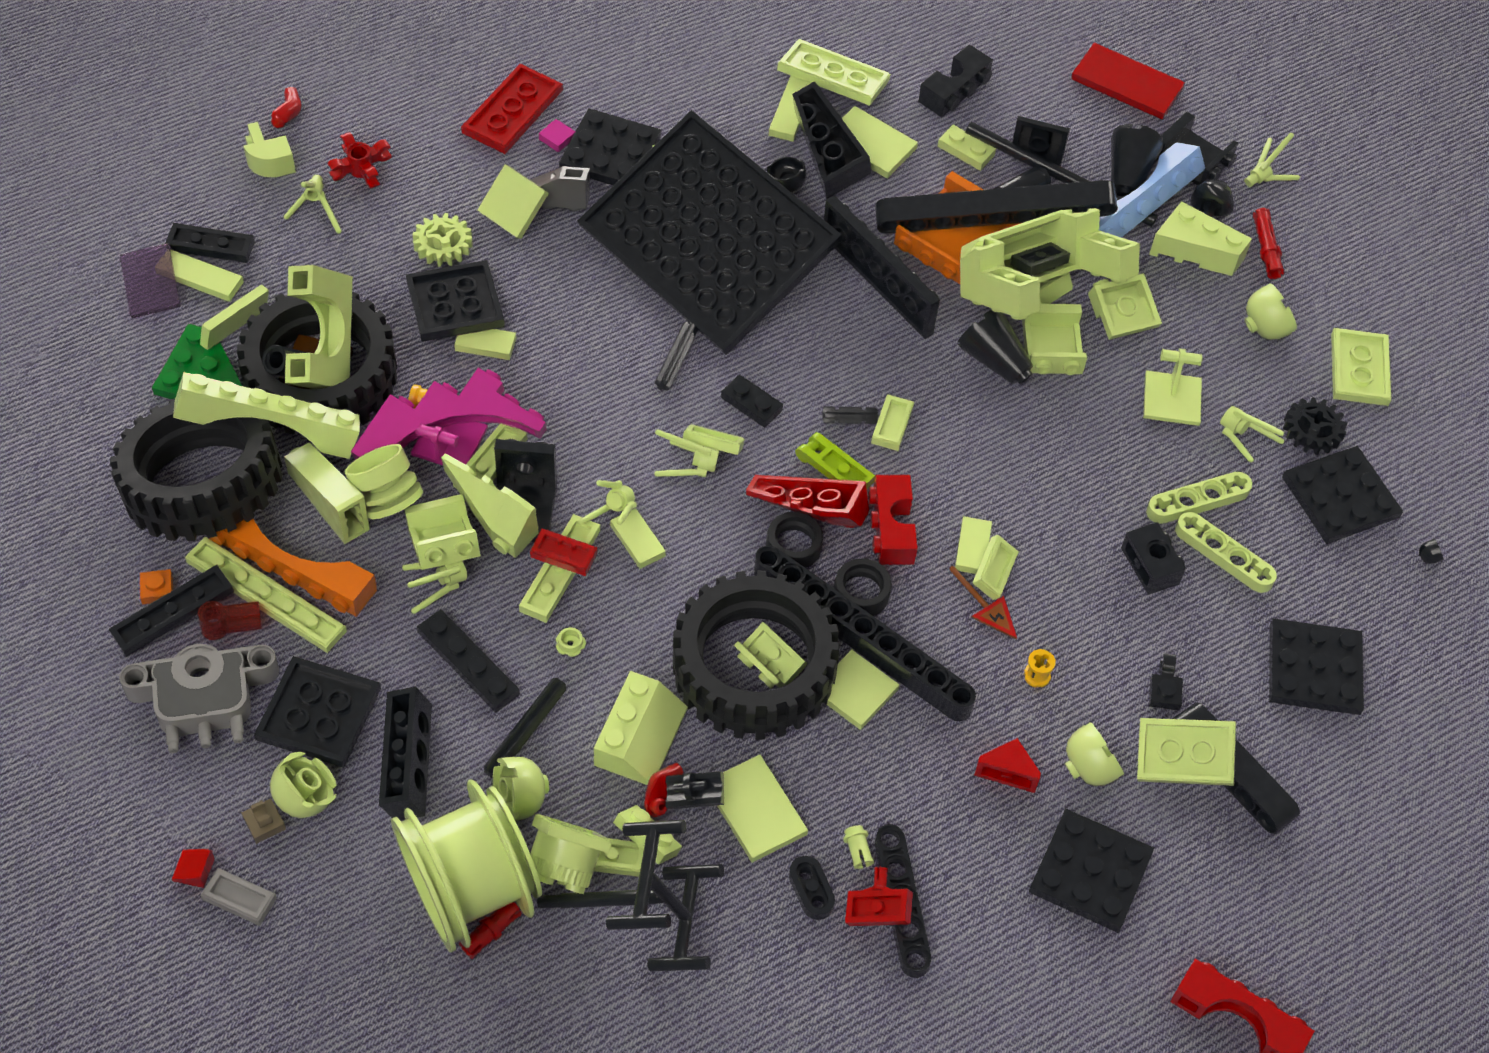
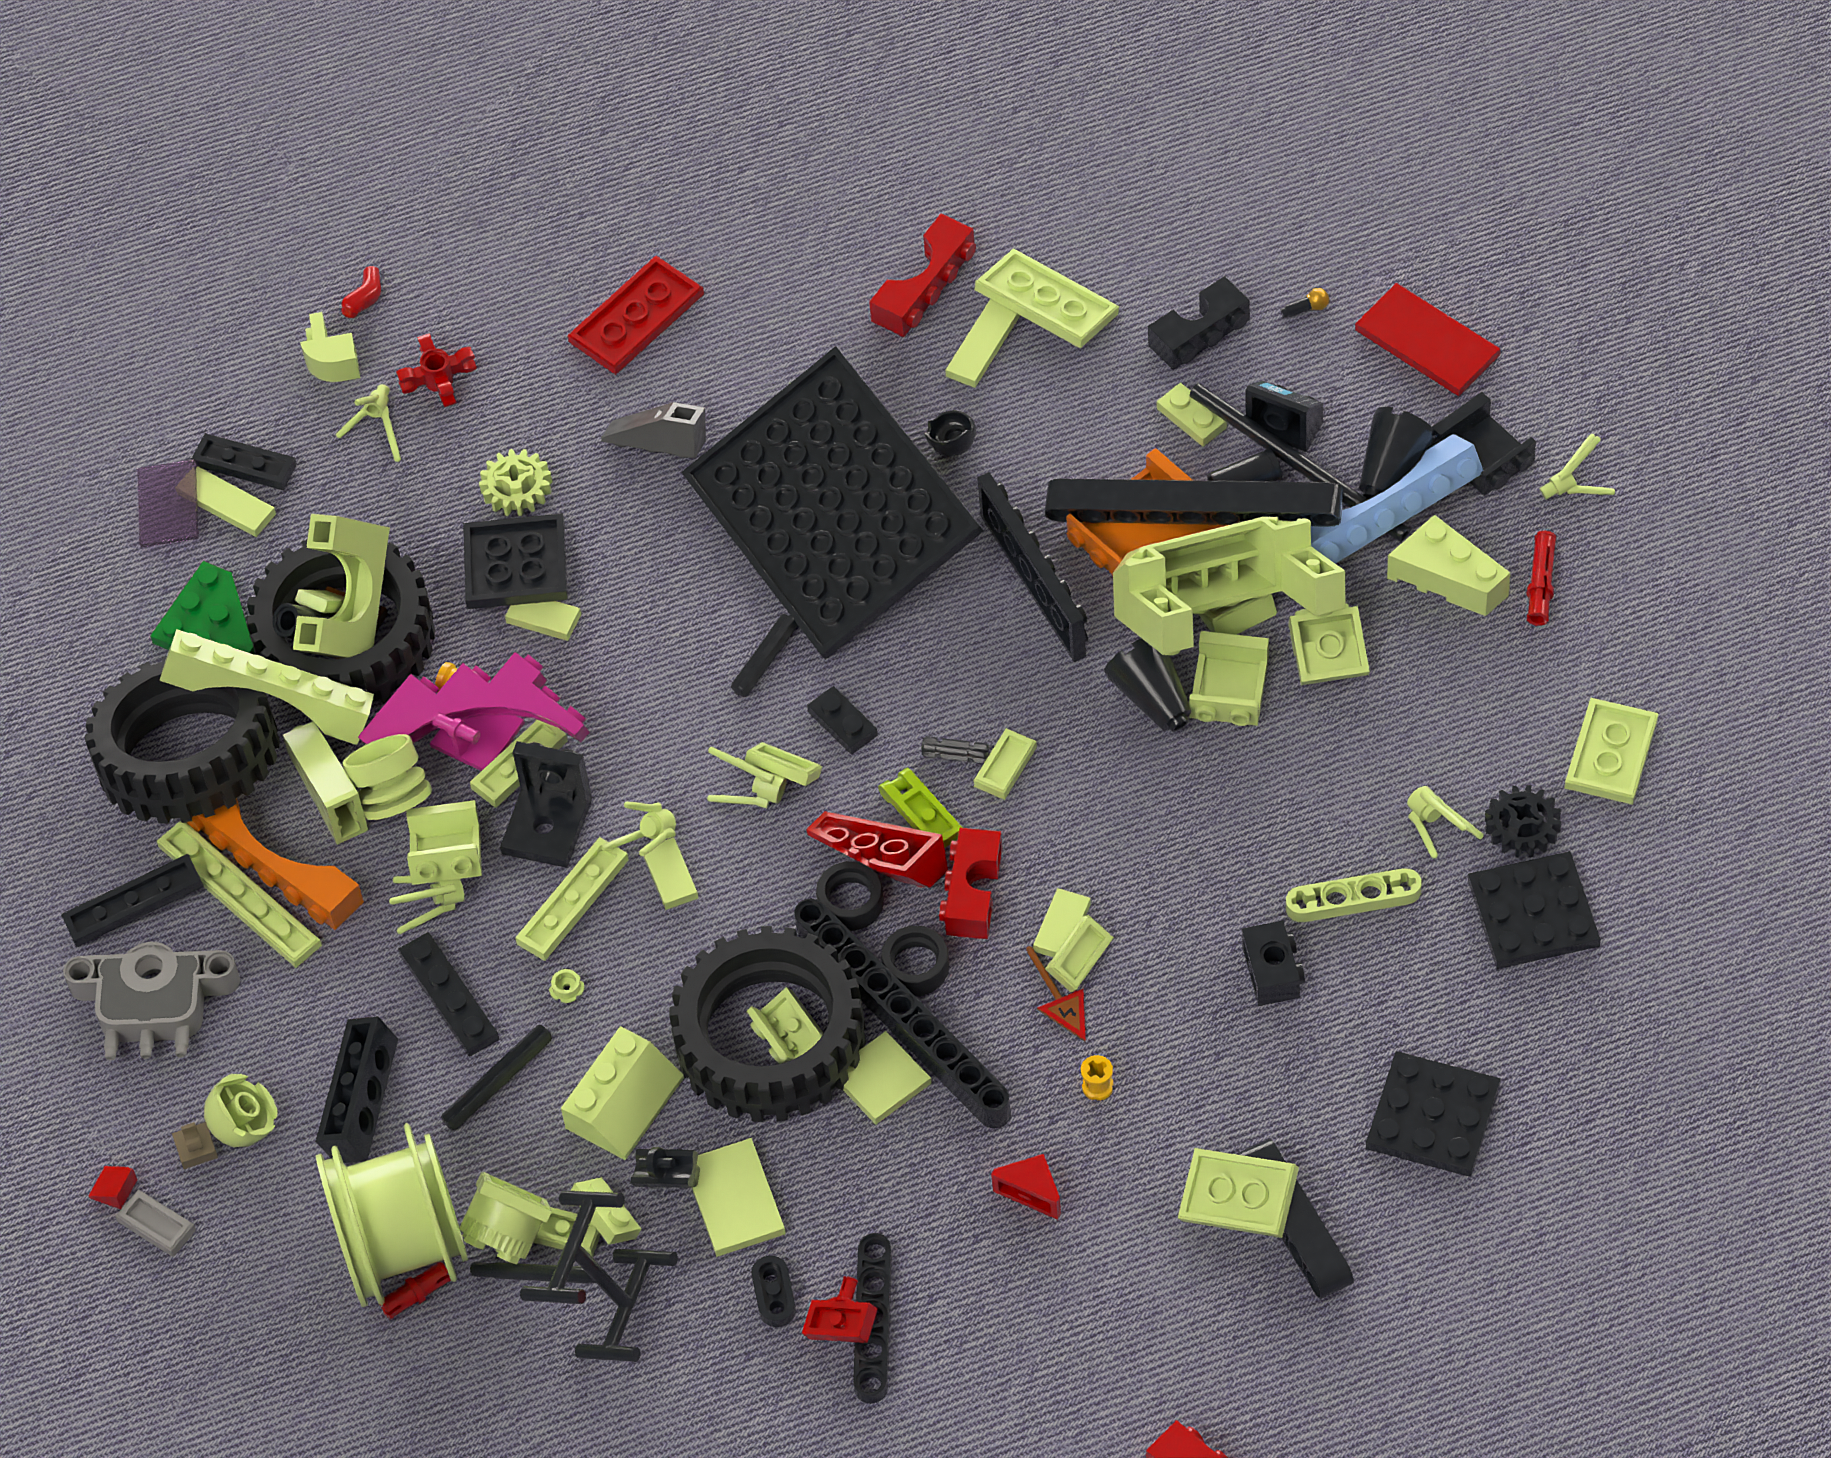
camera: 20 degrees right, 0 degrees up
orange plate [140,569,173,605] -> none
clear red piece [198,601,262,640] -> none
yellowish green tile [200,285,269,350] -> none
black plate [254,656,381,768] -> none
yellowish green wedge [441,453,539,558] -> none
yellowish green tile [478,164,549,239] -> none
yellowish green cylinder [493,757,549,821] -> none
red plate [530,528,598,576] -> none
dark pink tile [538,119,576,152] -> none
black plate [559,108,661,185] -> none
red arm [644,763,684,817] -> none
black wedge [792,81,871,199] -> none
yellowish green tile [842,106,918,179] -> none
yellowish green pin [843,825,874,869] -> none
black plate [1010,242,1070,276] -> none
black plate [1029,808,1154,933] -> none
yellowish green cylinder [1065,723,1124,786] -> none
yellowish green plate [1143,349,1202,426] -> none
black plate [1149,653,1183,711] -> none
yellowish green beam [1175,512,1277,593] -> none
black piece [1190,179,1234,218] -> none
yellowish green cylinder [1244,283,1297,340] -> none
black hinge [1419,538,1444,564] -> none
none -> yellowish green tile [295,589,345,613]
none -> red arch [869,213,976,337]
none -> piece [1280,288,1329,318]

